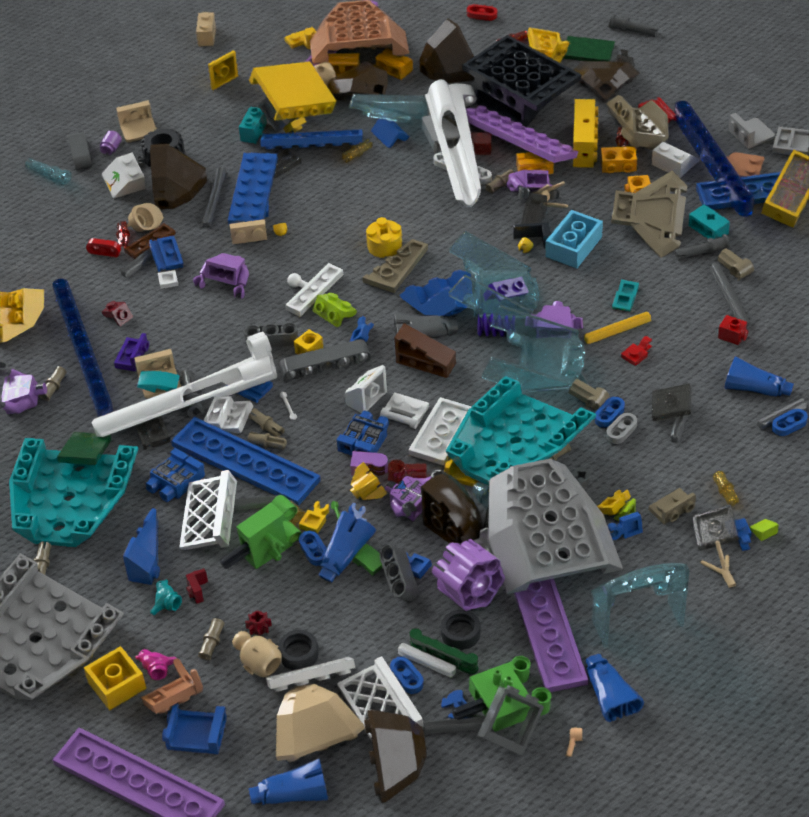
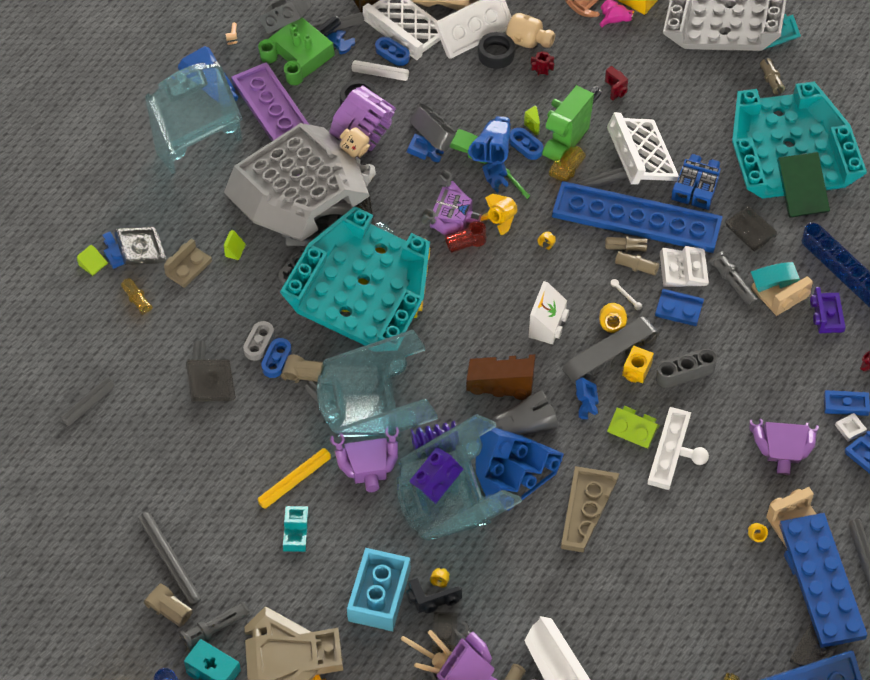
camera: 160 degrees right, 10 degrees up
white panel [92,332,277,437] -> none
blue wedge [123,508,160,585] -> none
teal animal [150,579,182,615] -> none
dark tan pin [198,618,225,660] -> none
yellow plate [299,501,329,534] -> none
blue hips [336,410,389,456] -> none
medium lavender leg [350,451,388,476] -> none
yellow brick [366,217,402,258] -> none
white plate [380,392,429,429] -> none
white plate [408,397,471,466] -> none
dark green plate [409,628,478,675] -> none
dark brown brick [421,473,483,545] -> none
yellow plate [597,490,631,516] -> none
blue plate [607,512,643,540] -> none
red plate [621,336,652,366] -> none
tan plant [701,541,736,588] -> none
red brick [718,315,749,345] -> none
blue piece [725,356,794,397] -> none
blue plate [772,409,808,436] -> none
none -> tan head [339,127,370,158]
none -> lime slope [524,106,540,135]
none -> yellow hinge [537,232,556,250]
none -> yellow head [599,303,627,333]
none -> blue plate [824,390,870,416]

